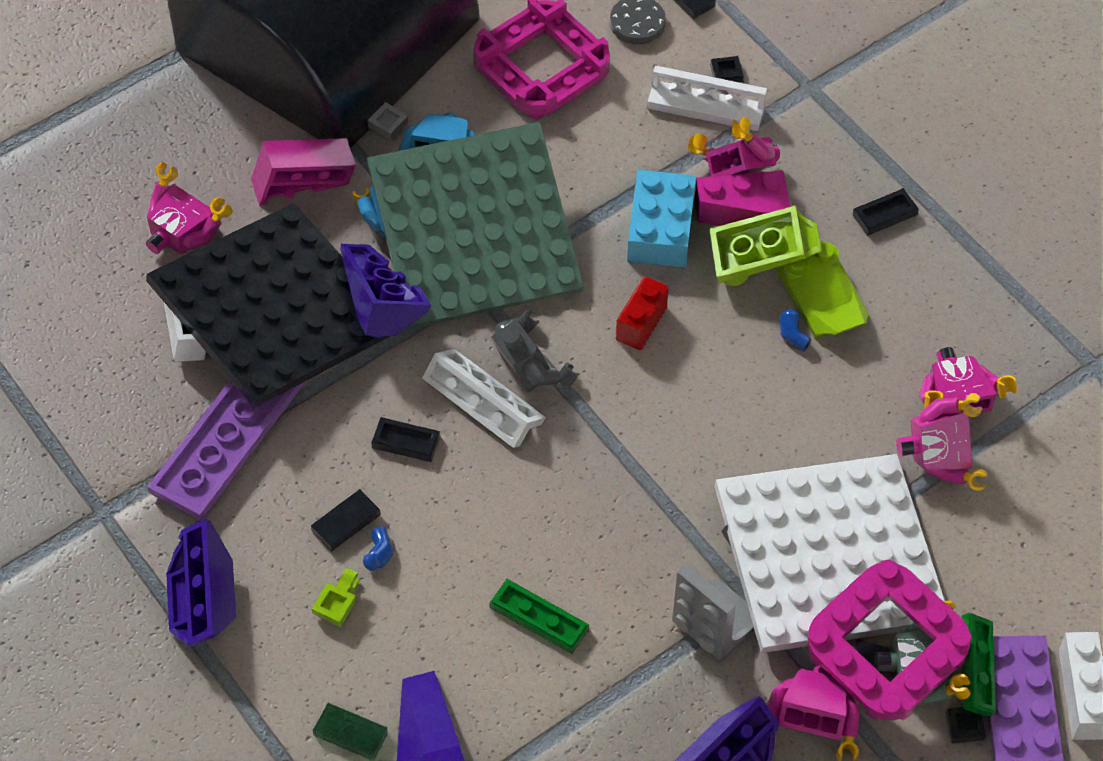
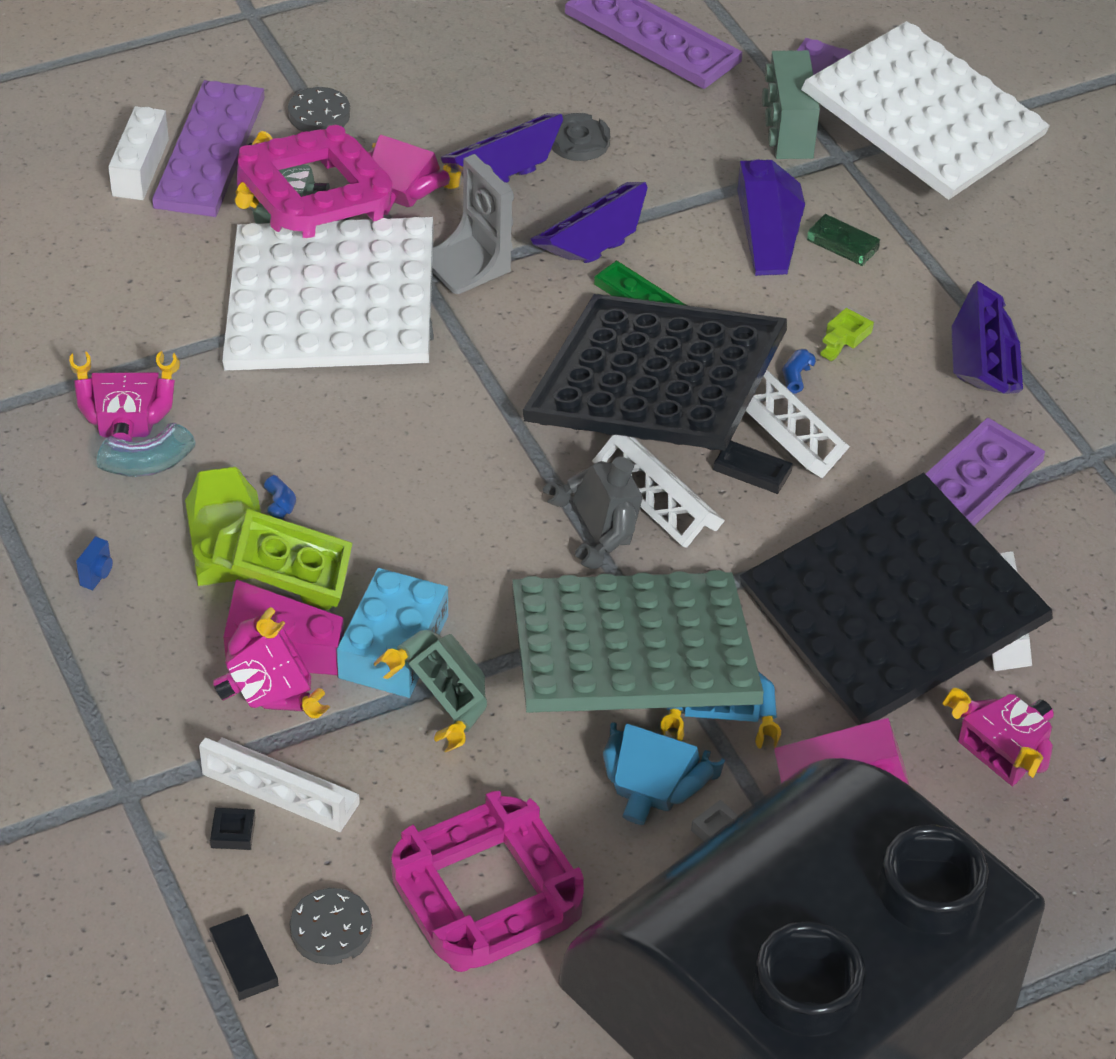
camera: 170 degrees left, 10 degrees down
black tile [311,489,381,552] -> none
dark purple wedge [340,243,431,338] -> none
red brick [615,276,669,350] -> none
black tile [852,188,919,236] -> none
dark pink torso [896,393,988,491] -> none
green tile [961,613,996,717] -> none
none -> blue plate [76,536,113,591]
none -> clear light blue cylinder [97,423,196,477]
none -> sand green torso [374,630,487,752]
none -> black plate [523,294,787,451]
none -> dark purple wedge [531,182,648,263]
none -> white fence [746,370,850,478]

